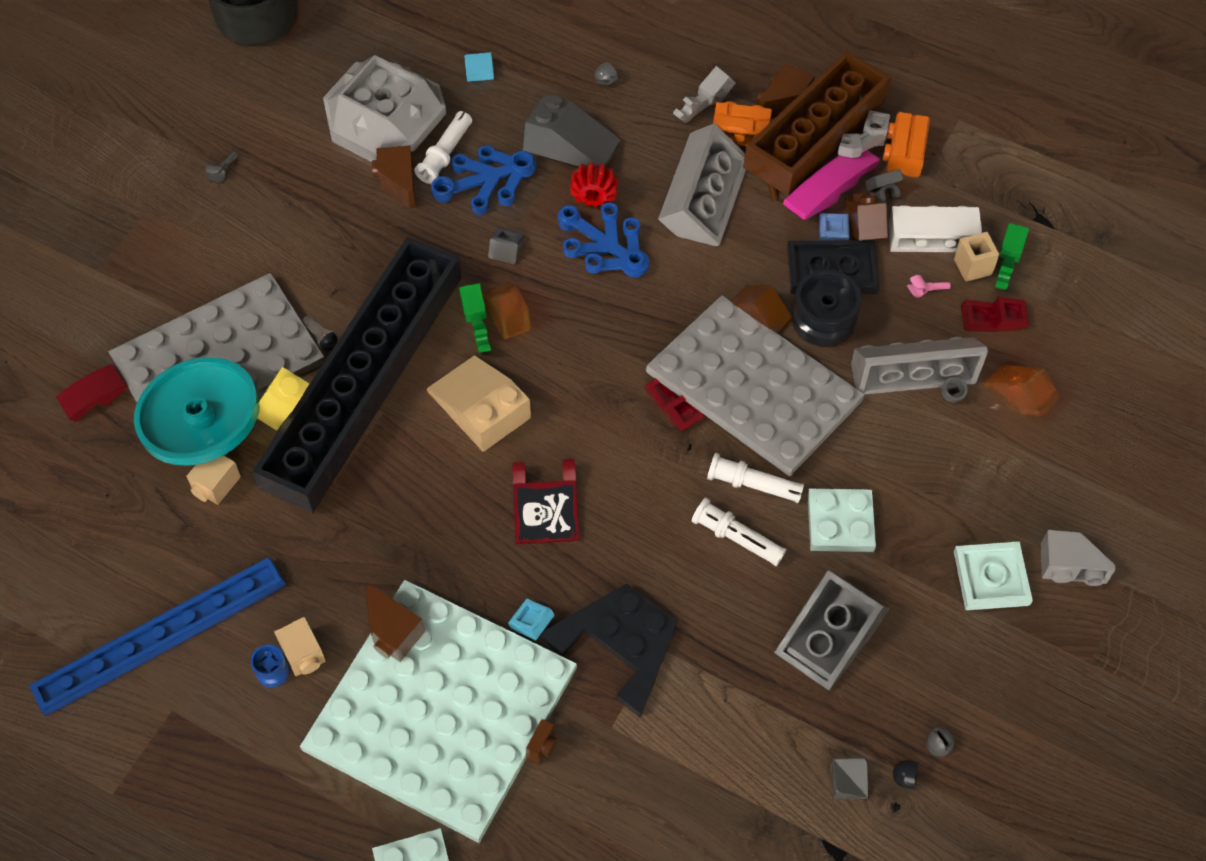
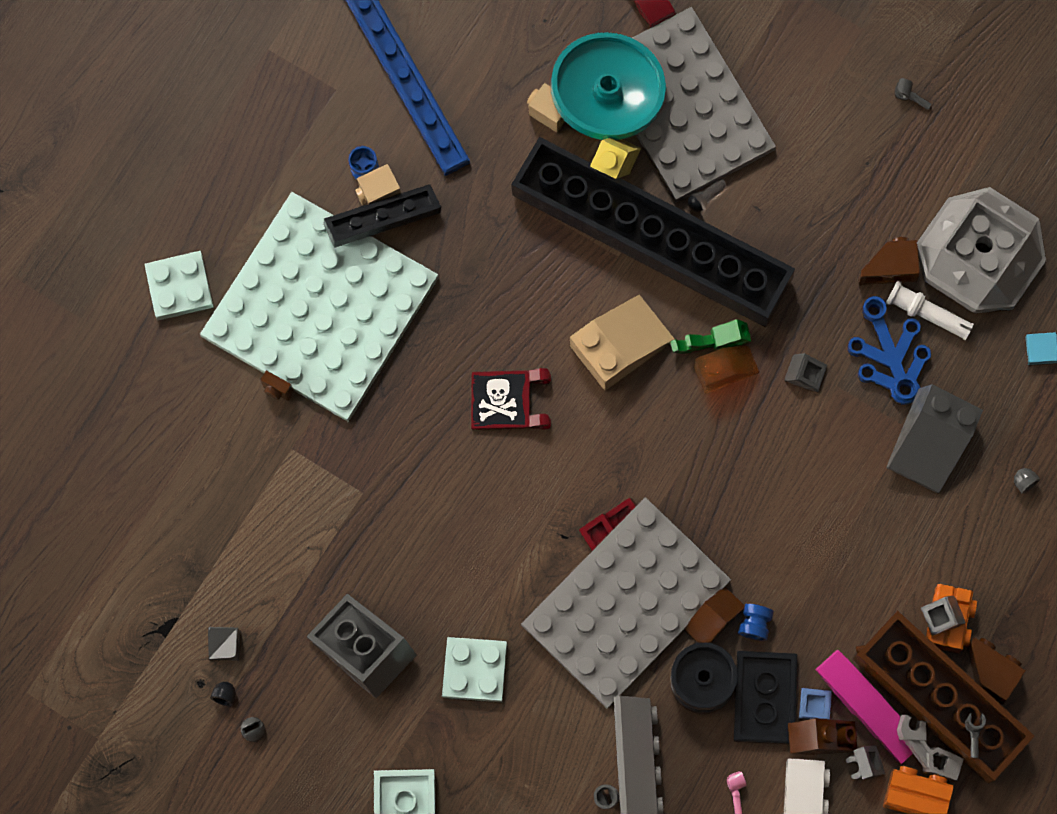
camera: 100 degrees right, 15 degrees up
reddish brown slope [365,583,425,662] -> none
medium azure tile [508,599,555,640] -> none
black wing [540,583,677,718] -> none
blue plant [558,203,649,278] -> none
red gear [570,161,619,209] -> none
light grey slope [658,123,746,246] -> none
light grey piece [673,66,736,123] -> none
white pin [692,498,787,567] -> none
white pin [707,453,804,503] -> none
none -> black plate [323,184,441,248]
none -> blue wheel [738,604,774,641]
none -> dark grey slope [921,596,966,636]
none -> dark grey hand [965,713,986,758]

